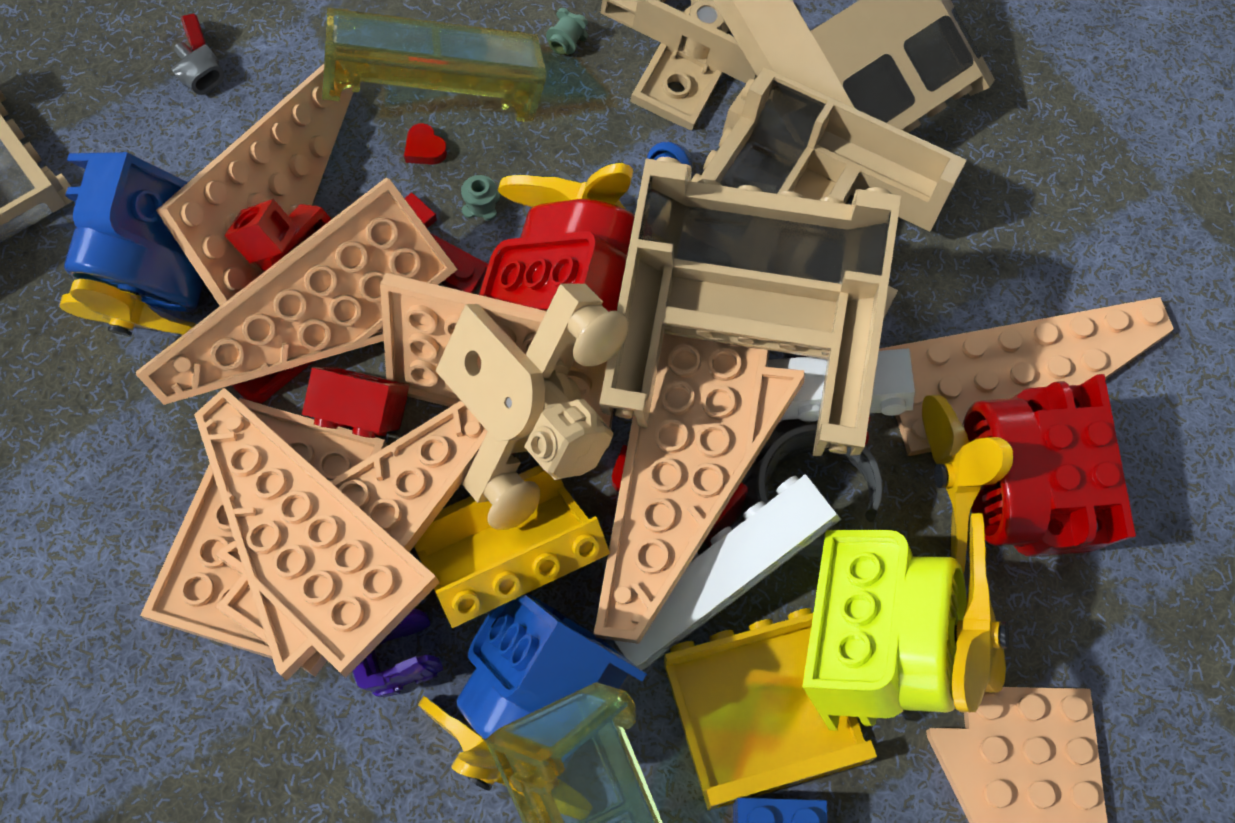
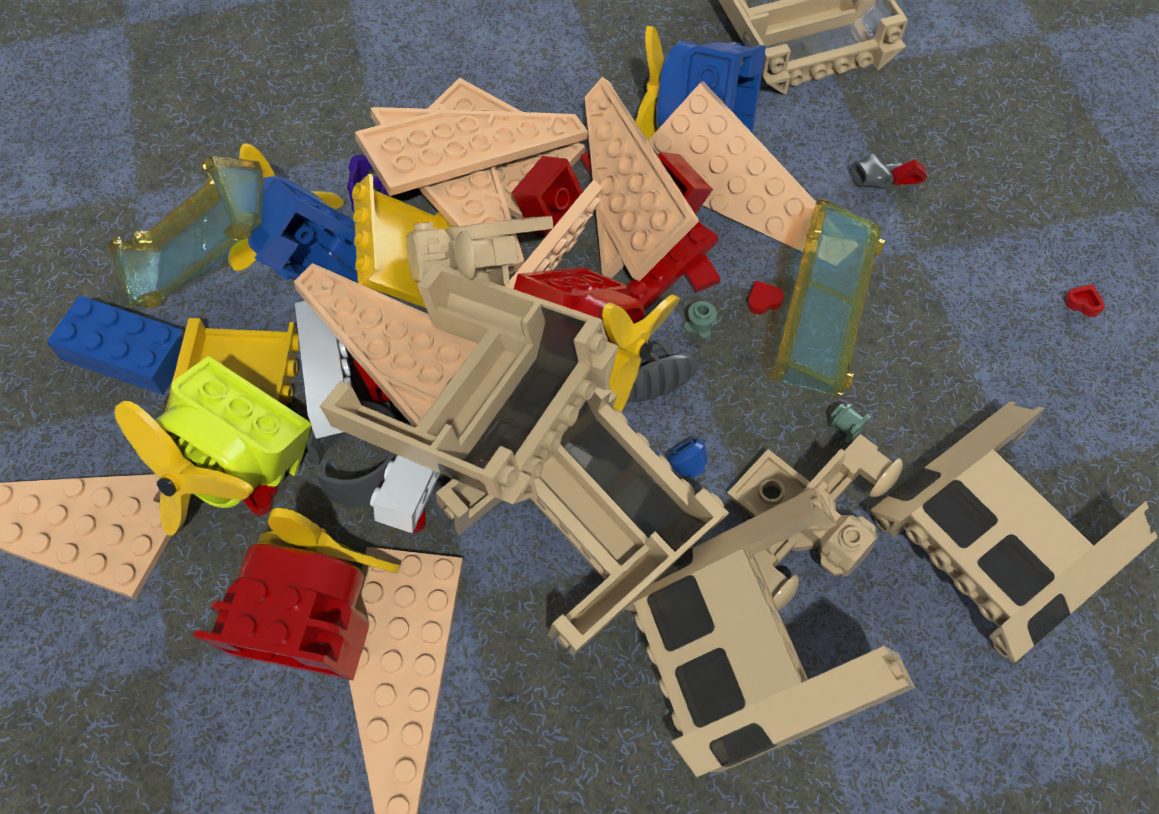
camera: 110 degrees right, 5 degrees down
red brick [225,199,298,263] -> none

